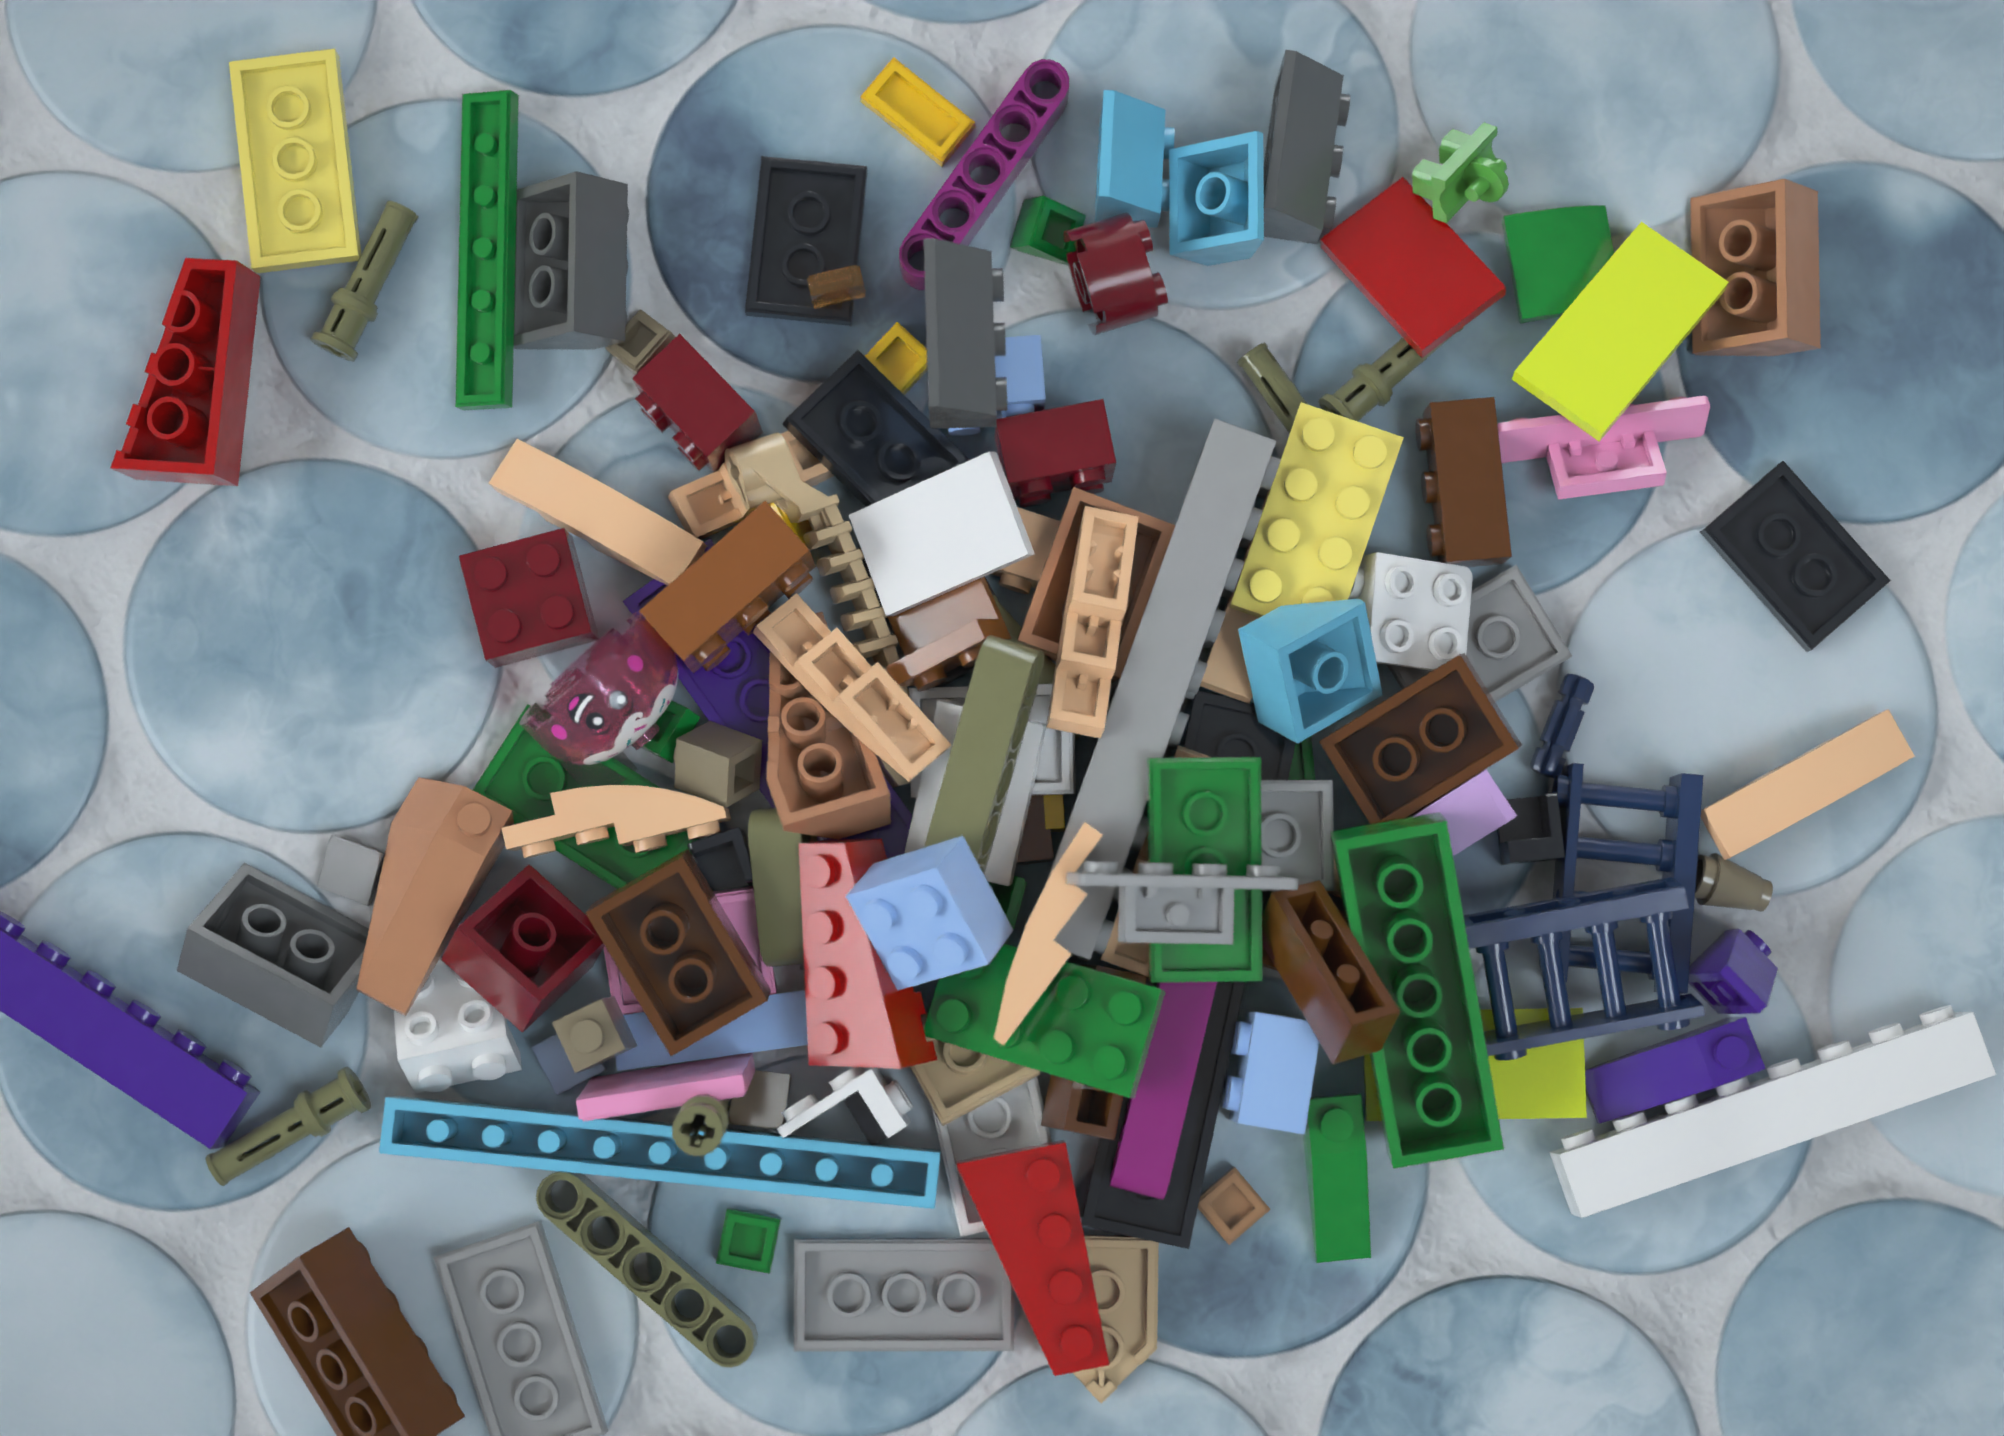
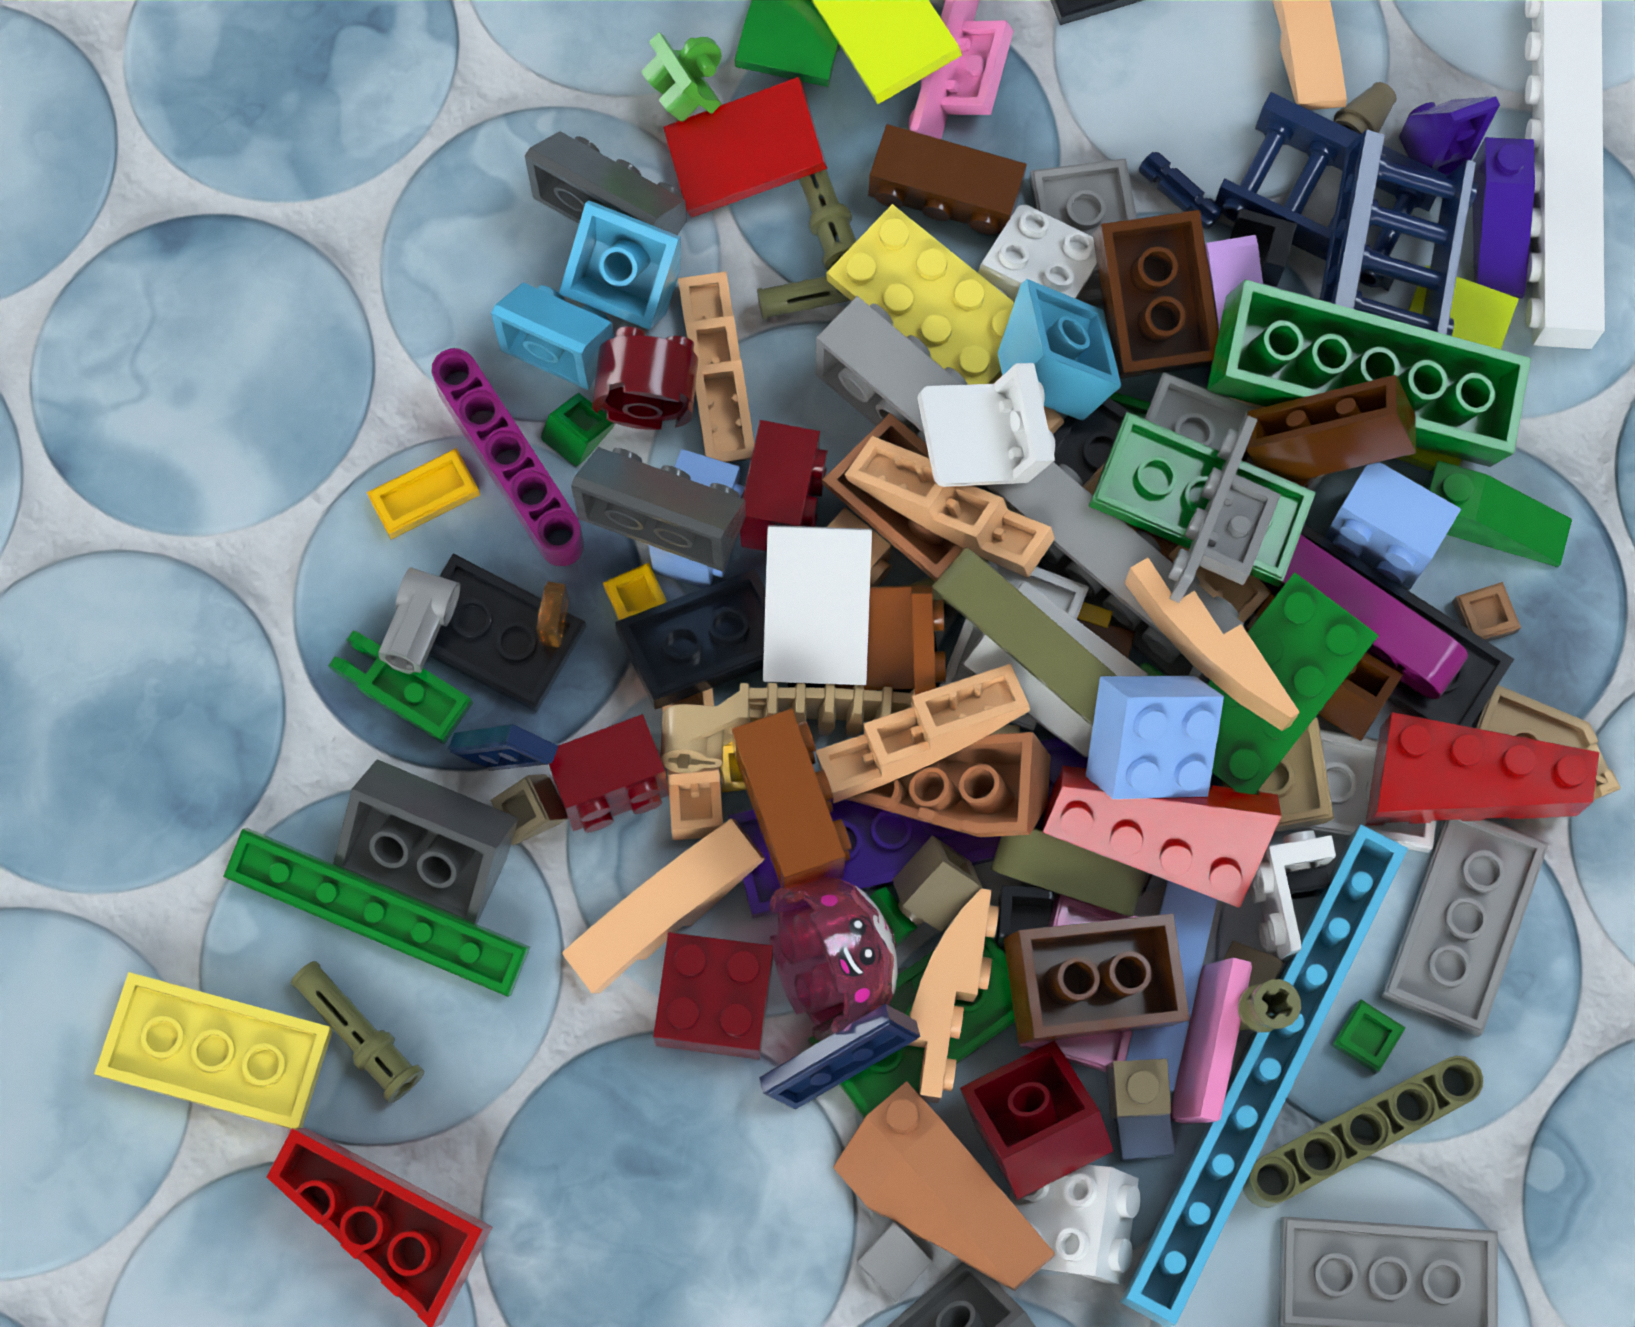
camera: 65 degrees left, 10 degrees down
none -> green hinge [328,630,473,745]
none -> light grey piece [378,567,460,674]
none -> dark blue tile [448,724,559,771]
none -> light nougat slope [678,271,754,463]
none -> dark blue tile [759,1003,920,1109]
none -> white bracket [917,363,1055,487]

